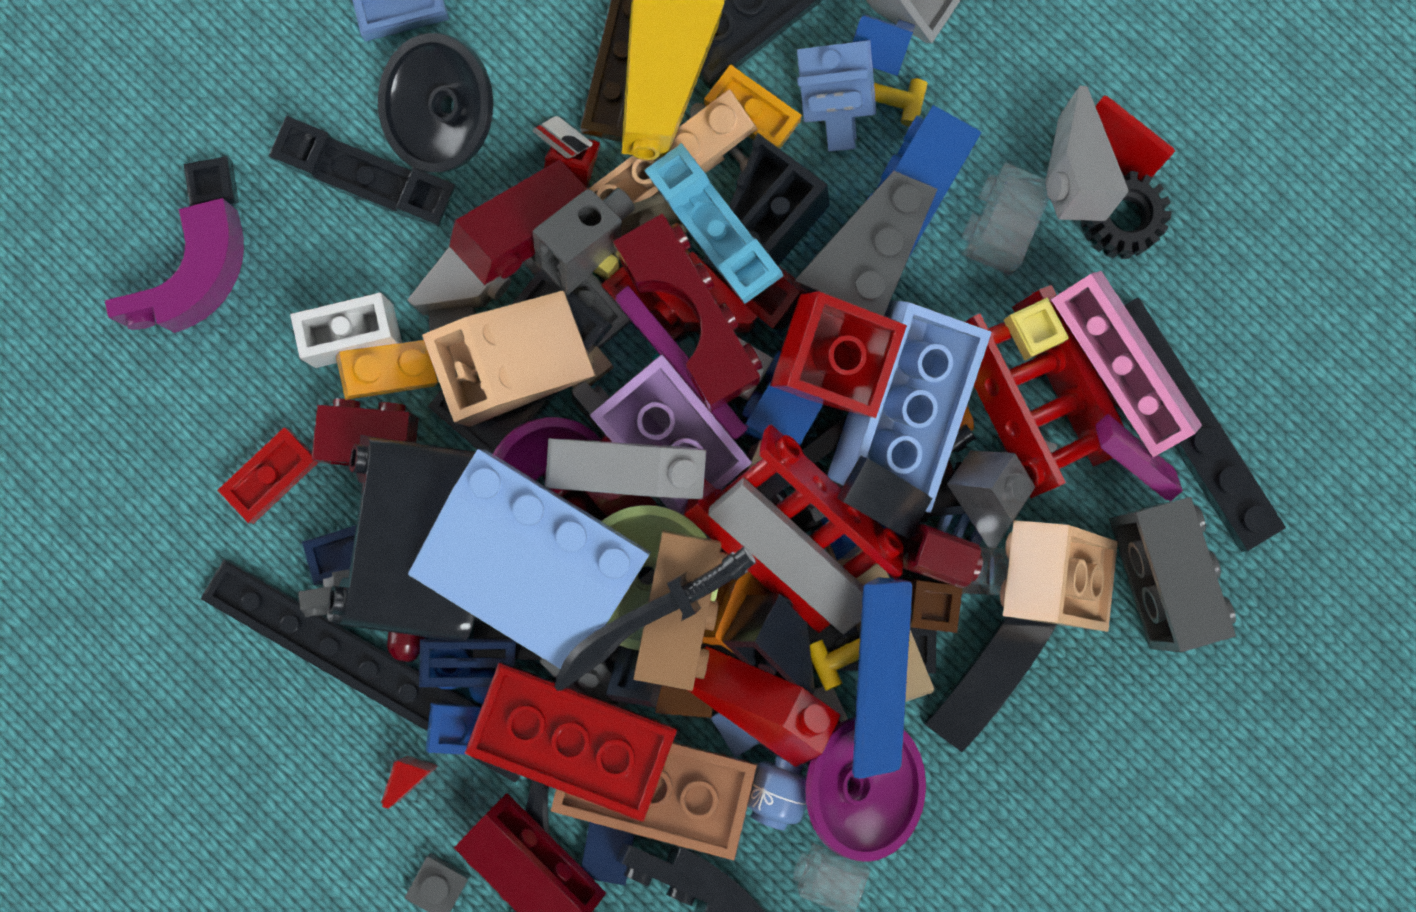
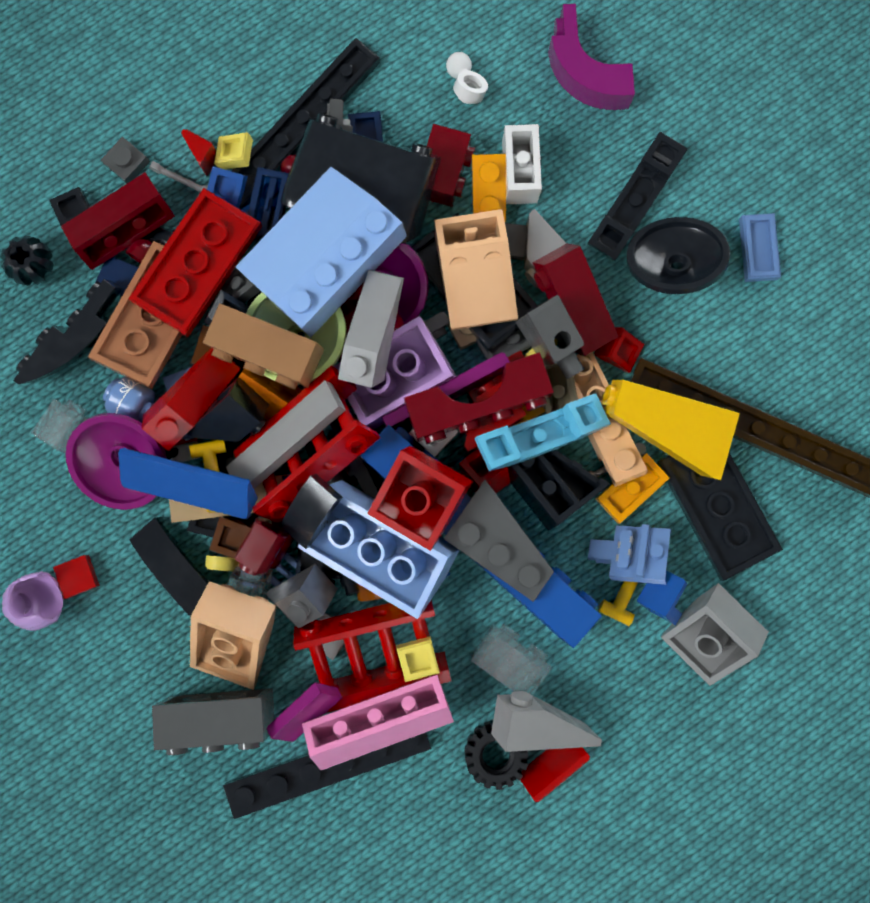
camera: 100 degrees right, 0 degrees up
black tile [183,156,239,206] -> none
red plate [217,427,319,524] -> none
sticker [532,116,592,158] -> none
black sword [555,547,756,691] -> none
none -> lavender hair [1,571,63,631]
none -> red tile [53,555,100,599]
none -> dark red hinge [126,239,152,264]
none -> light grey hinge [149,161,208,193]
none -> light yellow tile [205,555,242,572]
none -> light yellow tile [214,132,253,170]
none -> white plate [446,52,488,104]

